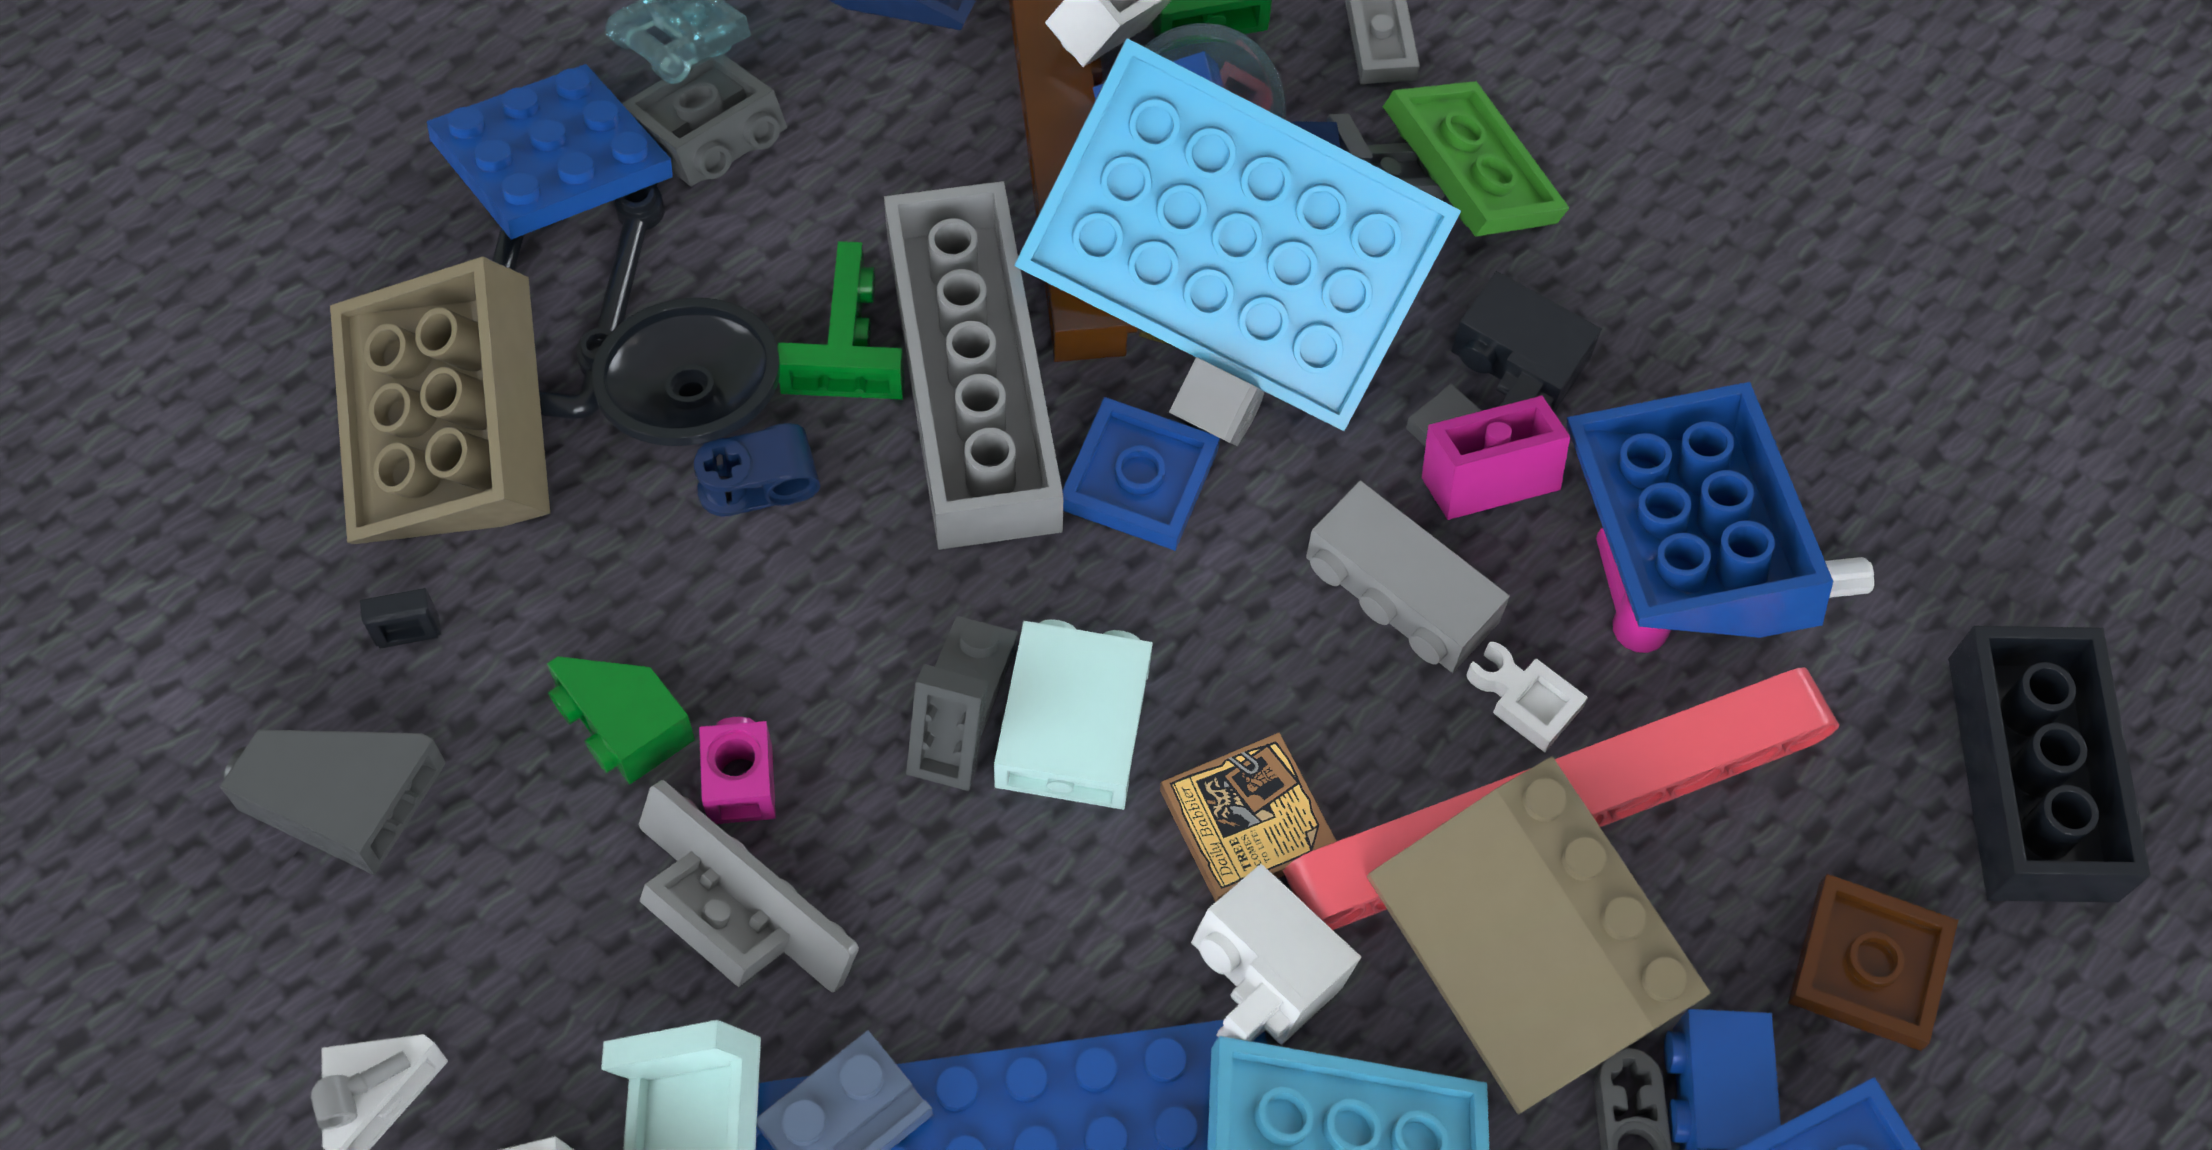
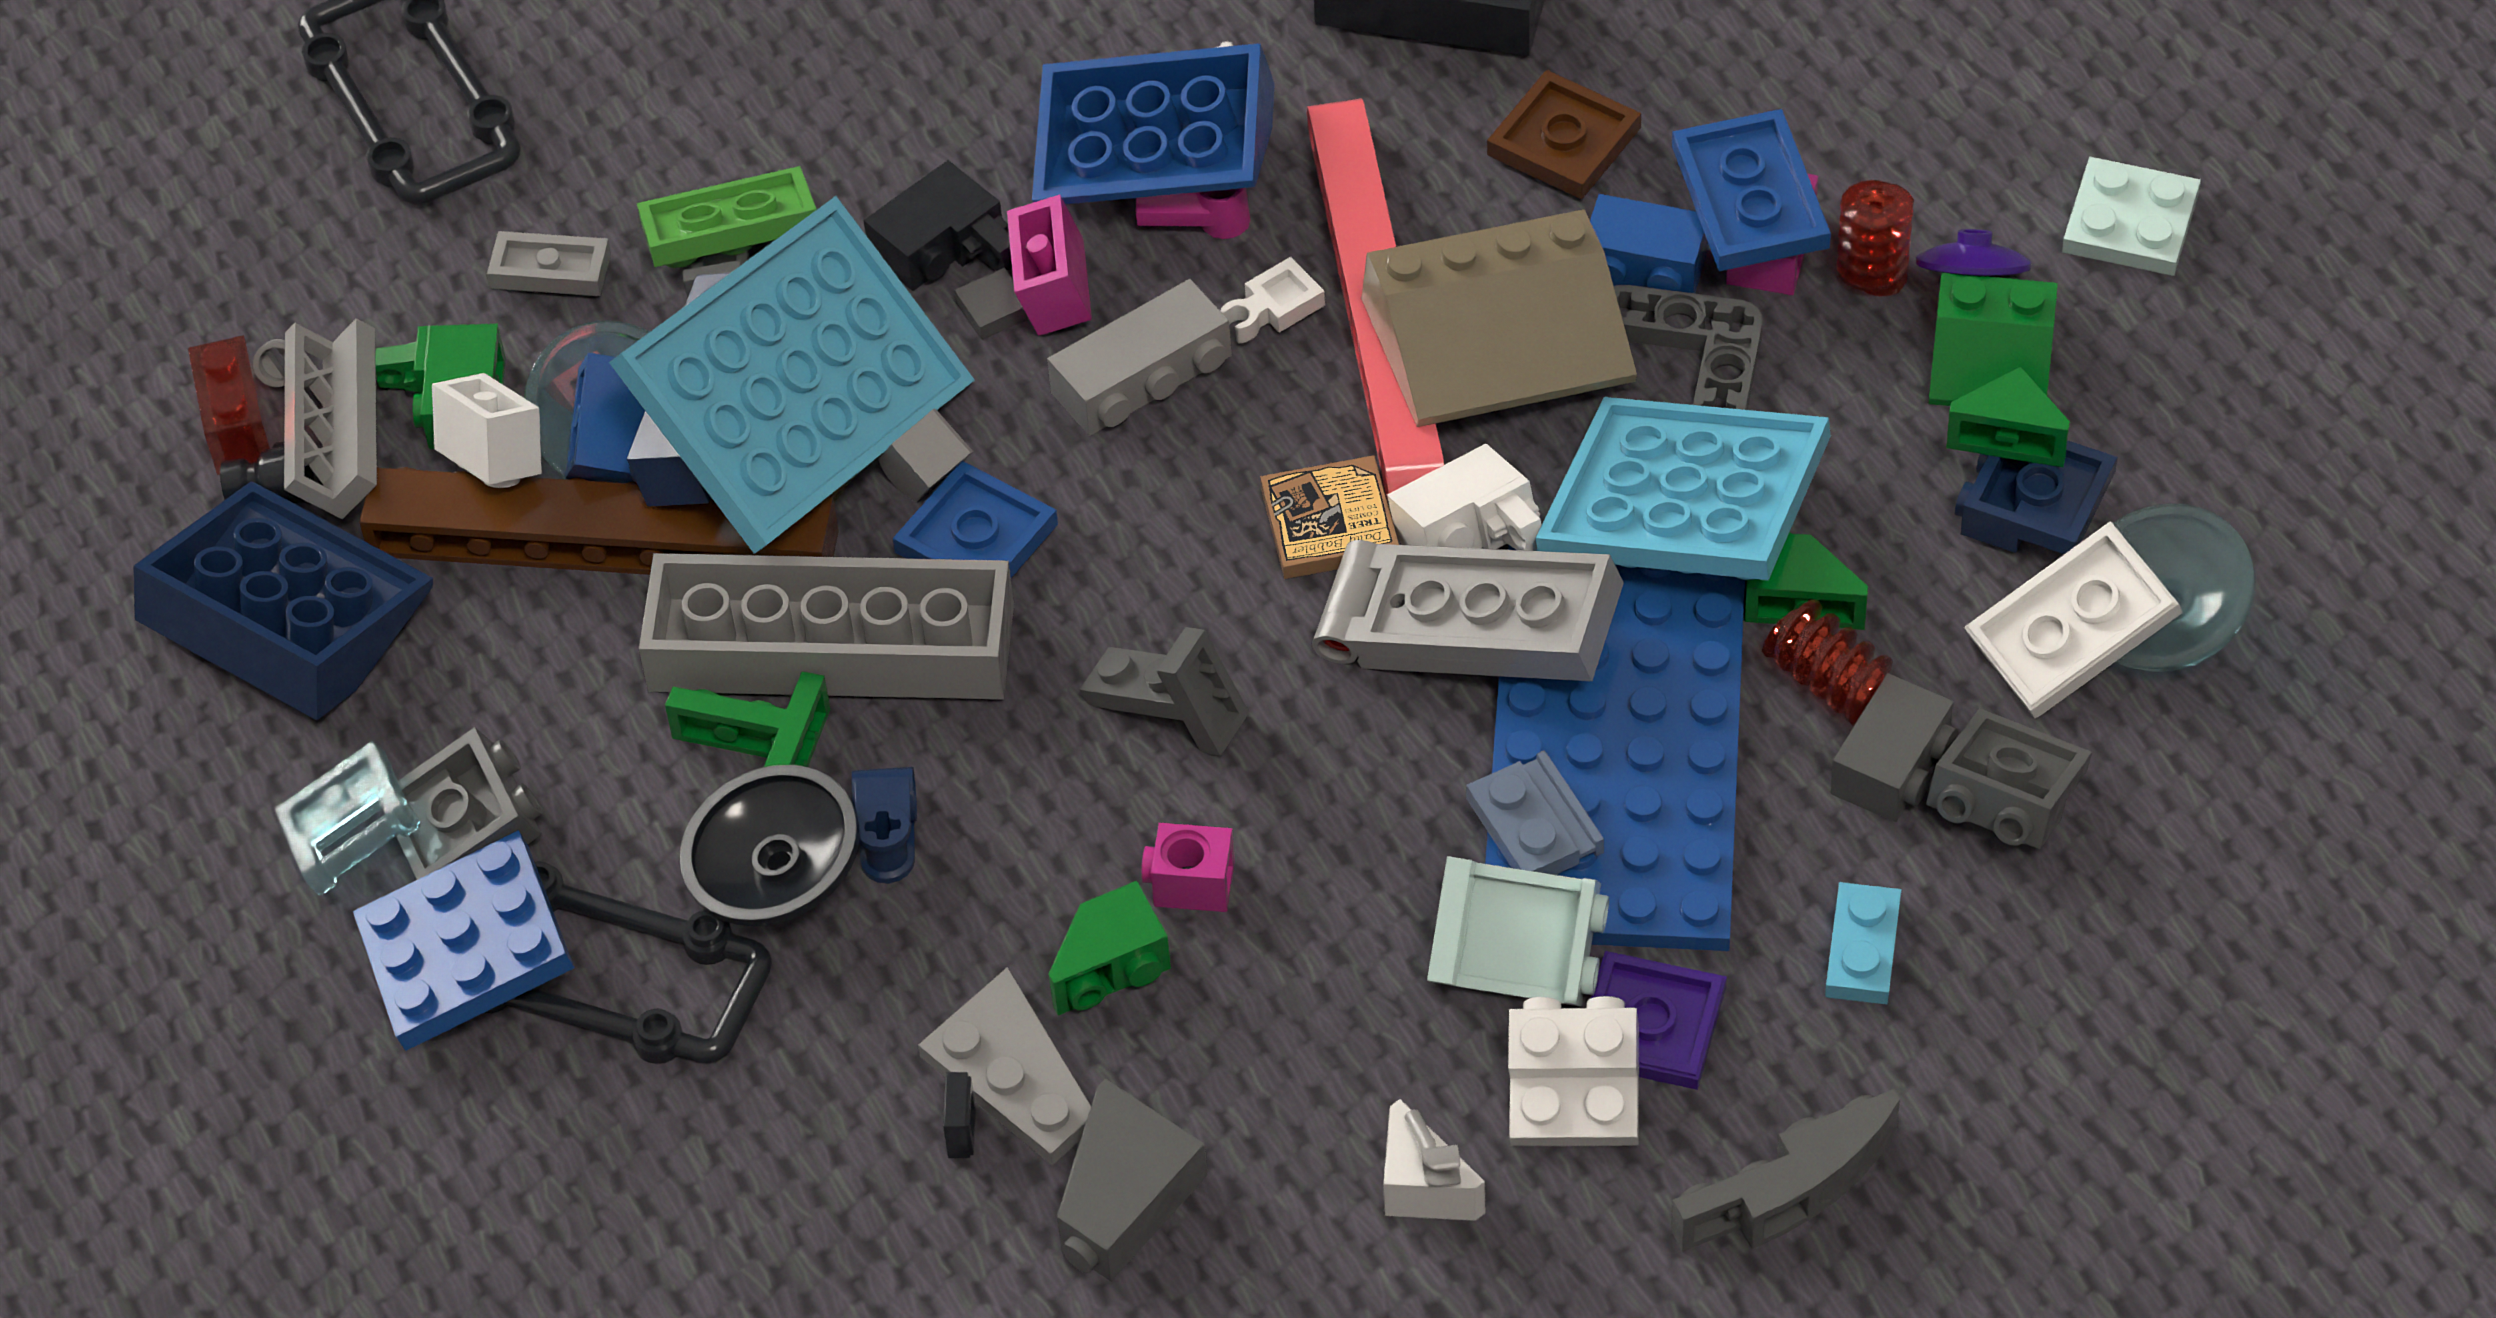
camera: 70 degrees left, 10 degrees down
dark tan slope [330,256,550,544] -> none
light grey bracket [639,780,859,992] -> none
light aqua panel [994,620,1153,810] -> none
none -> light grey wing [918,968,1091,1165]
none -> light grey hinge [1312,540,1624,681]

